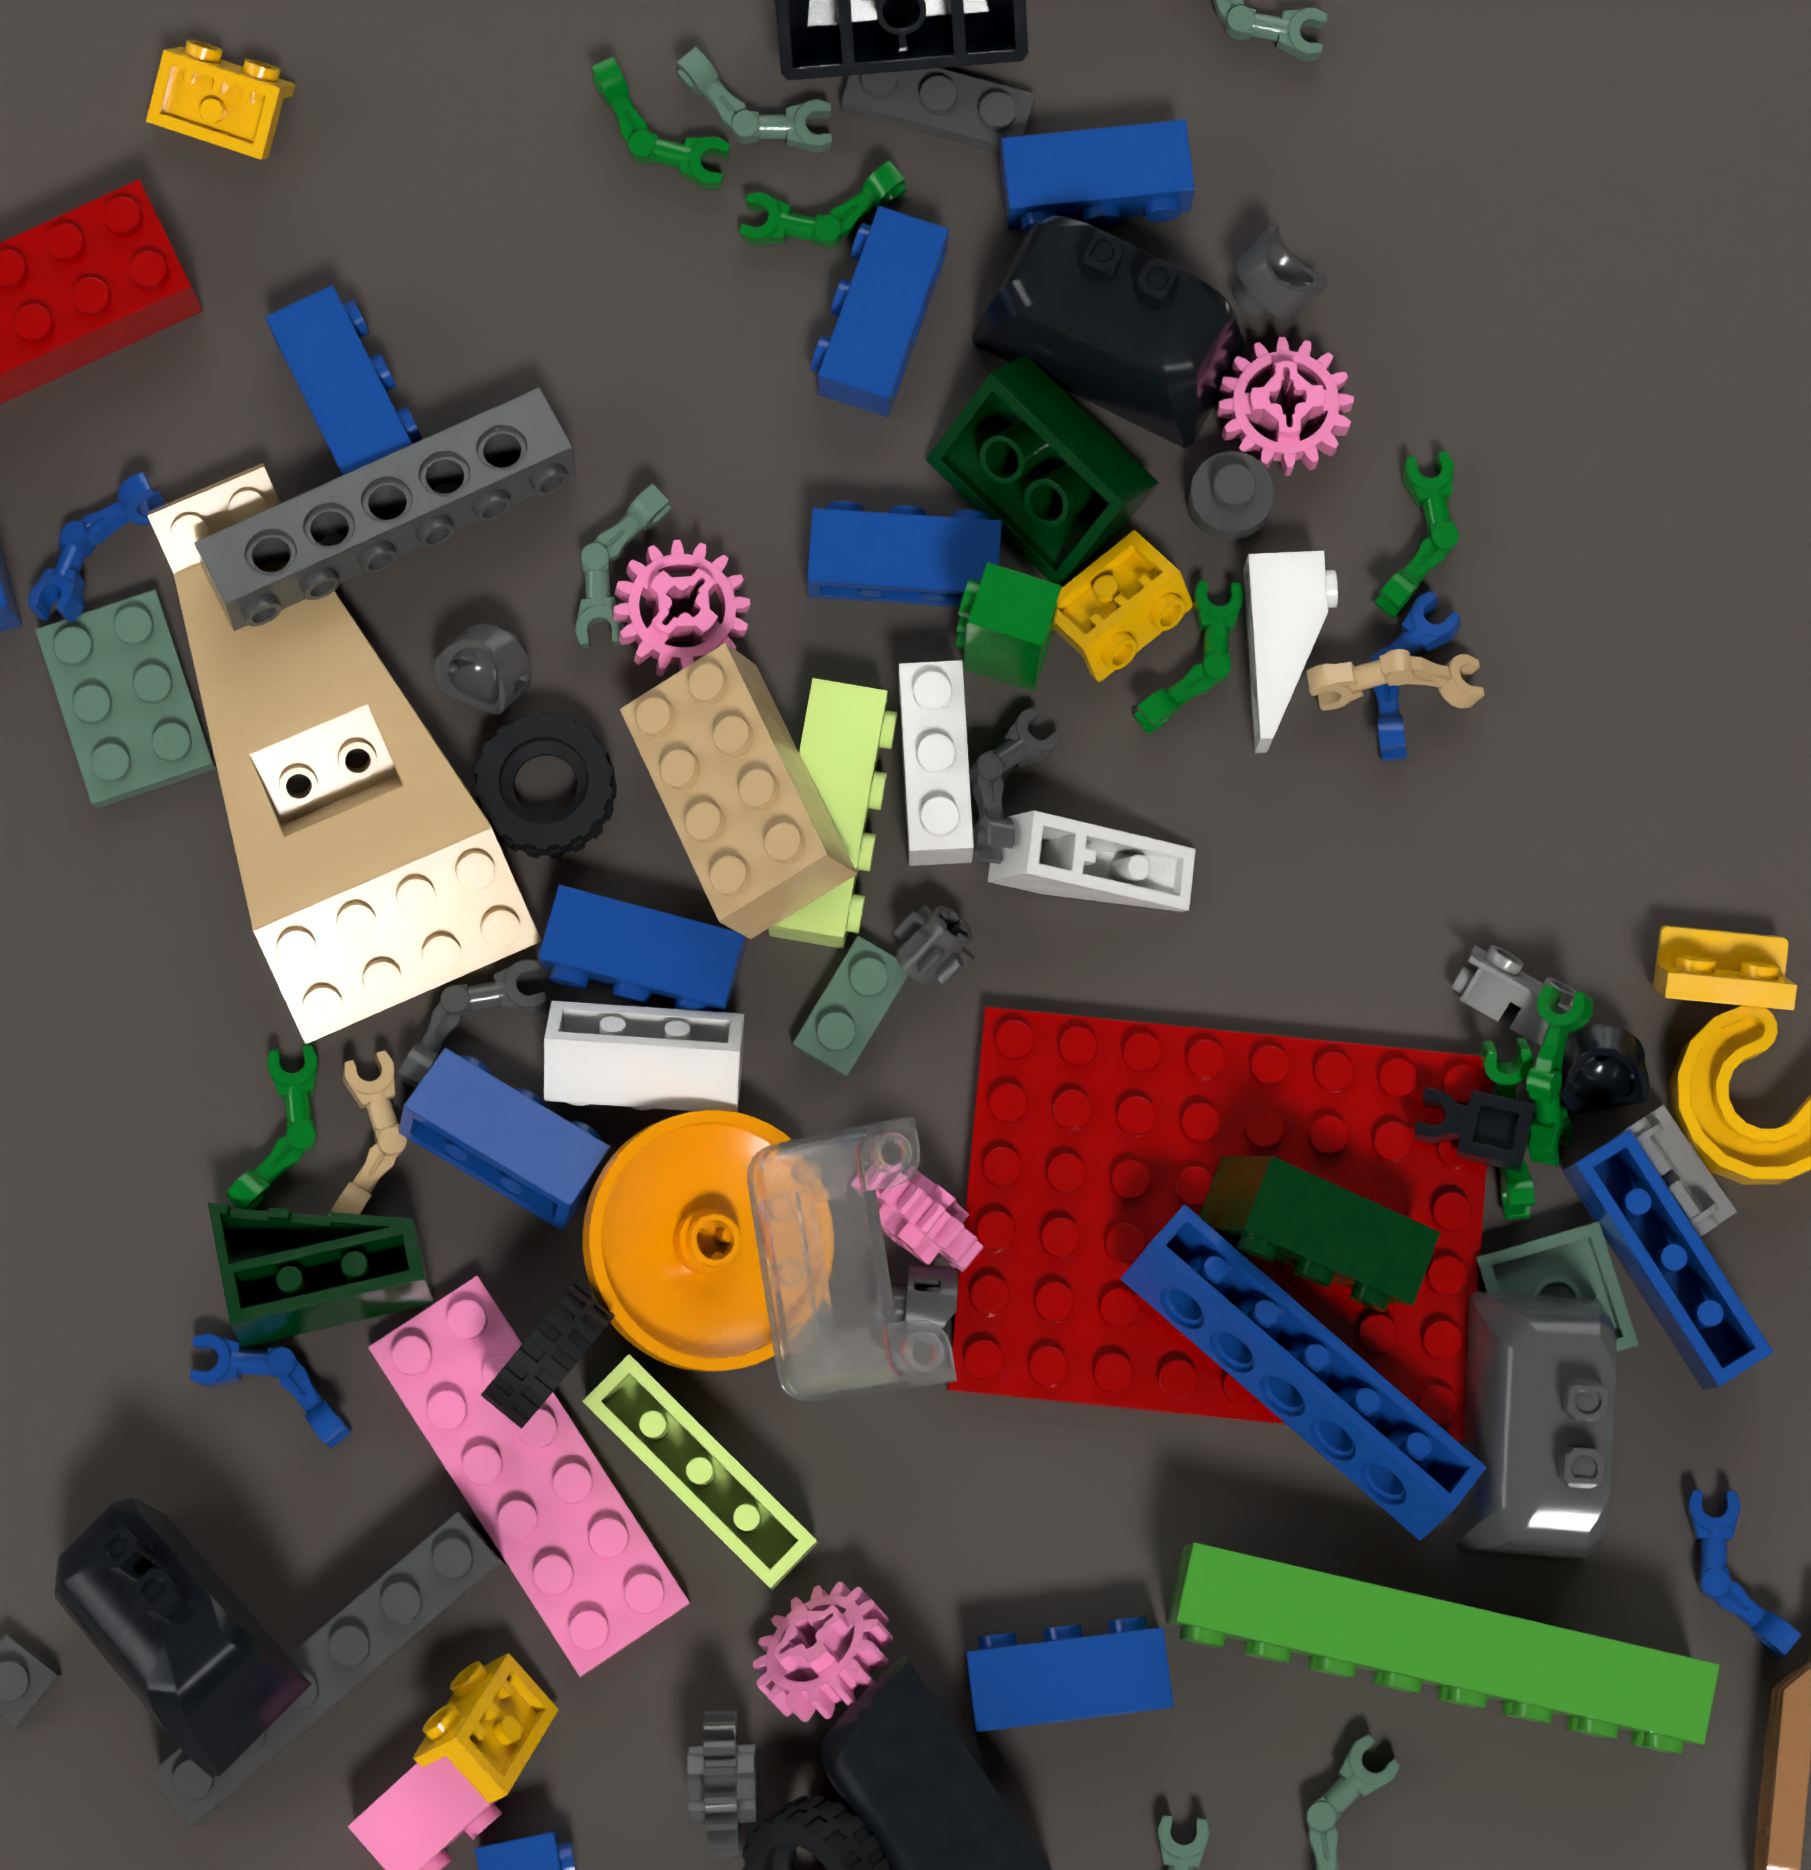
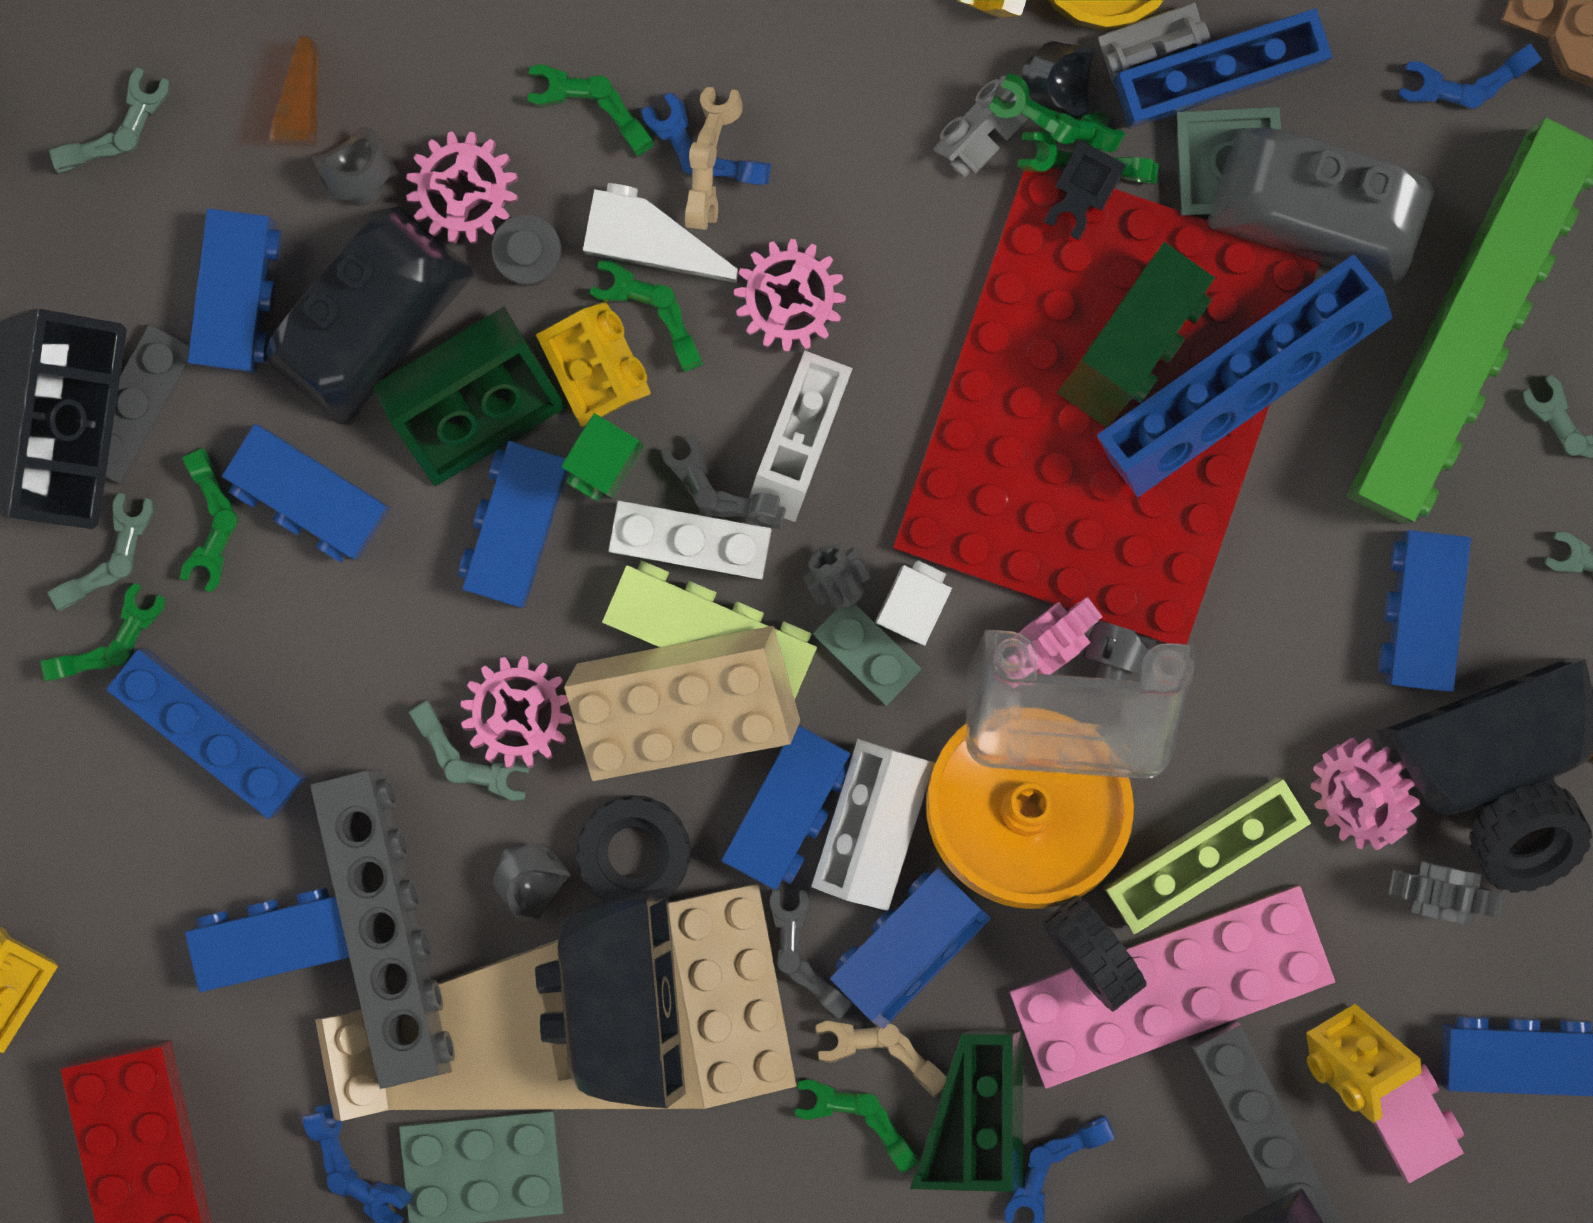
camera: 75 degrees left, 10 degrees up
none -> blue brick [106,648,308,819]
none -> clear orange slope [269,36,318,146]
none -> black hips [535,887,686,1108]
none -> bright pink gear [734,239,846,352]
none -> white brick [875,561,952,646]

